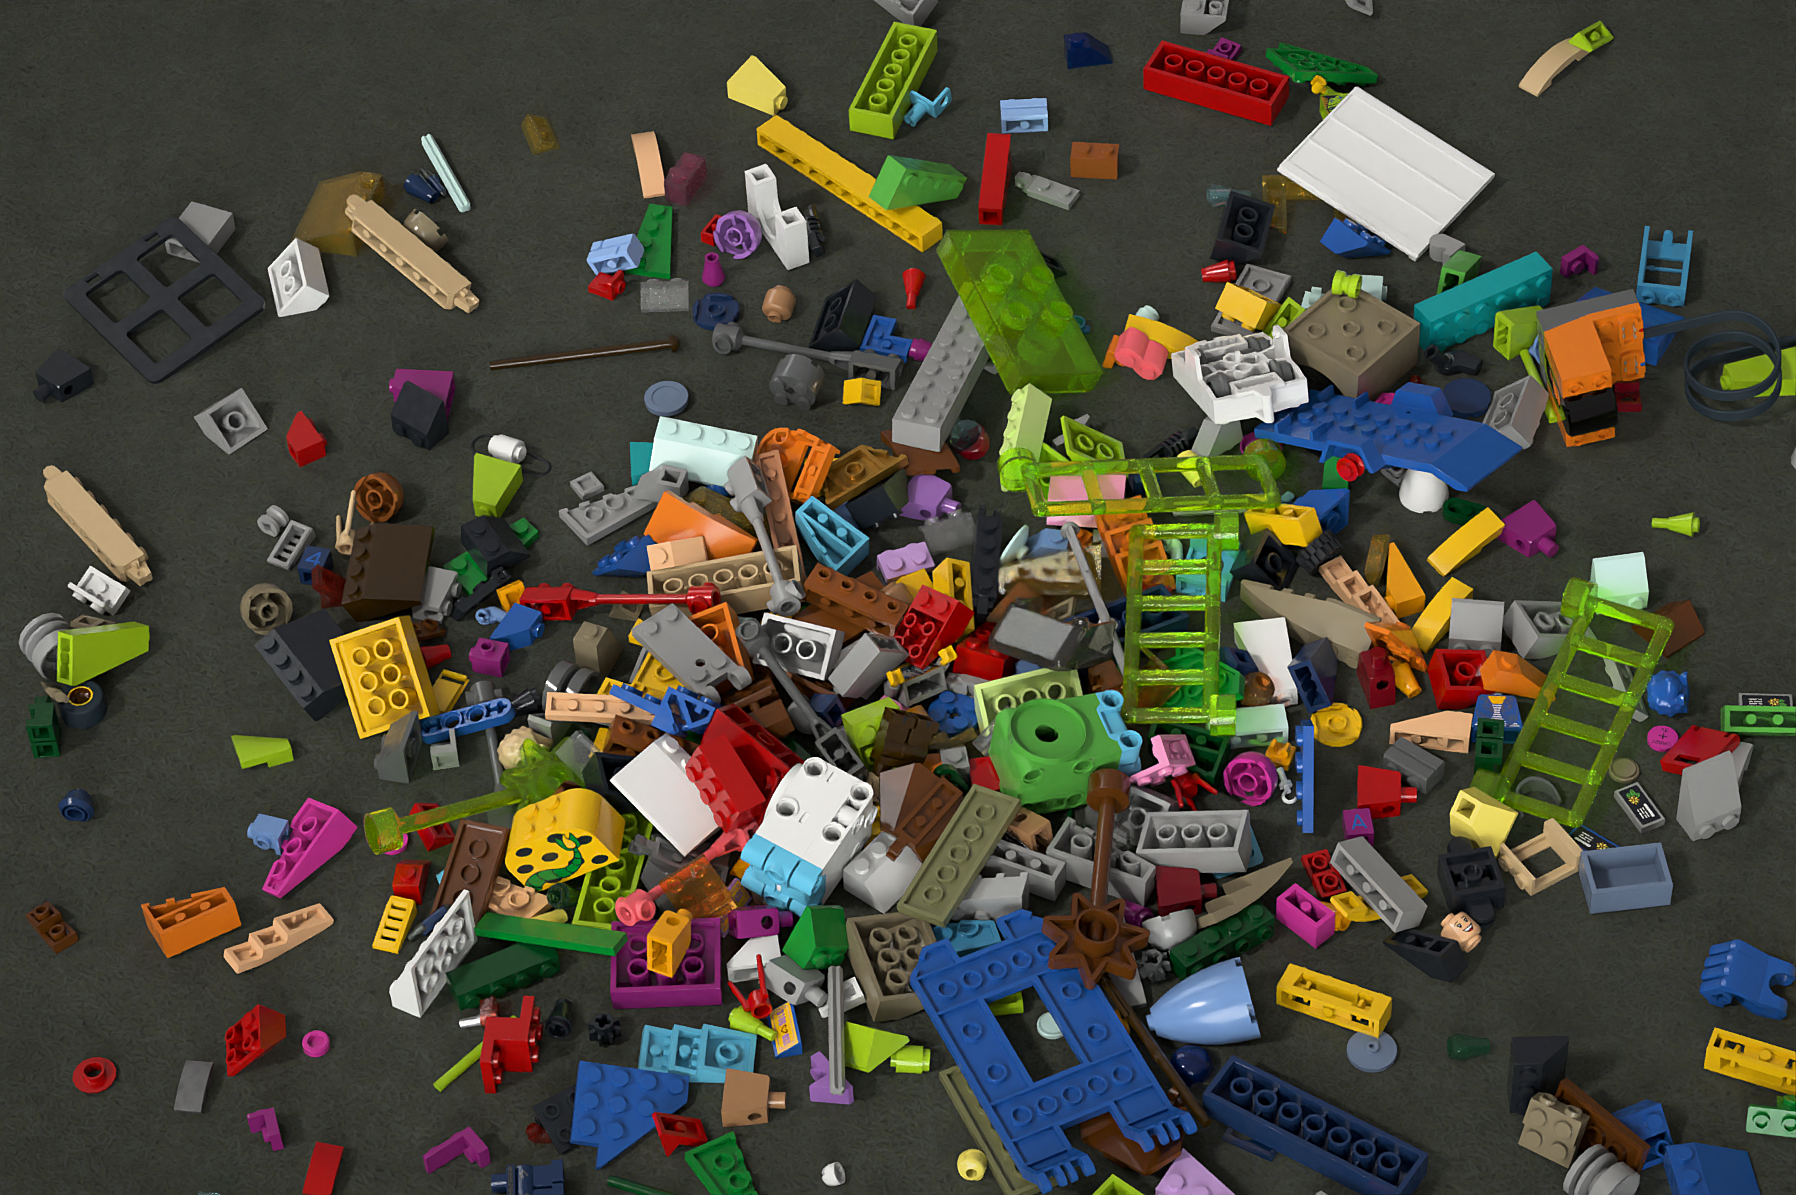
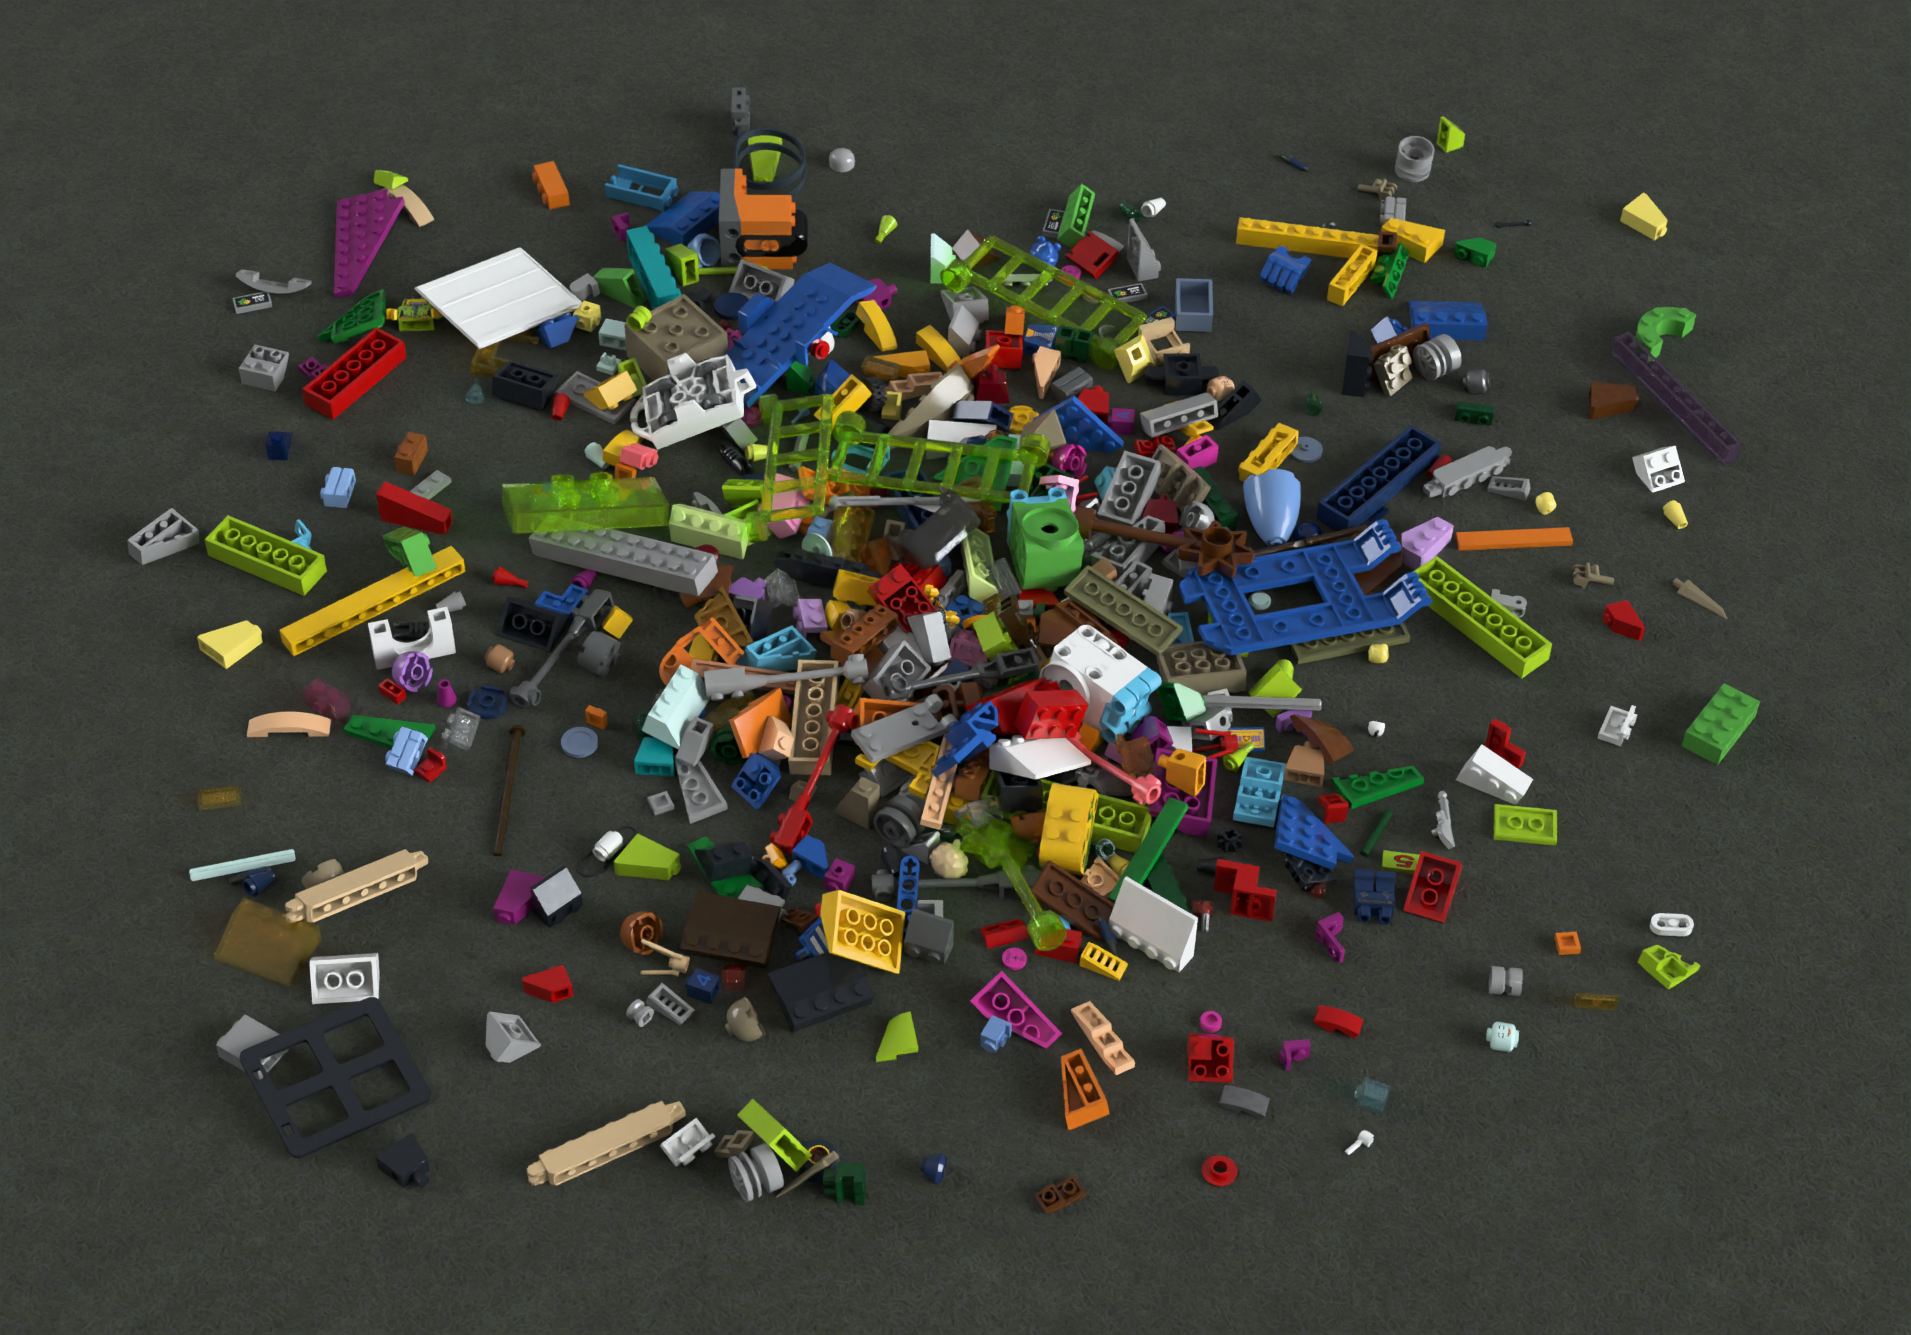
camera: 85 degrees left, 0 degrees up
lime bar [433,1015,517,1092] -> none
none -> magenta wing [334,189,405,298]
none -> light grey cone [436,591,466,612]
none -> orange brick [532,161,570,210]
none -> light yellow brick [573,301,601,332]
none -> orange plate [585,705,608,730]
none -> light yellow panel [881,391,902,420]
none -> dark tan slope [1019,409,1067,460]
none -> reddish brown slope [1290,714,1354,764]

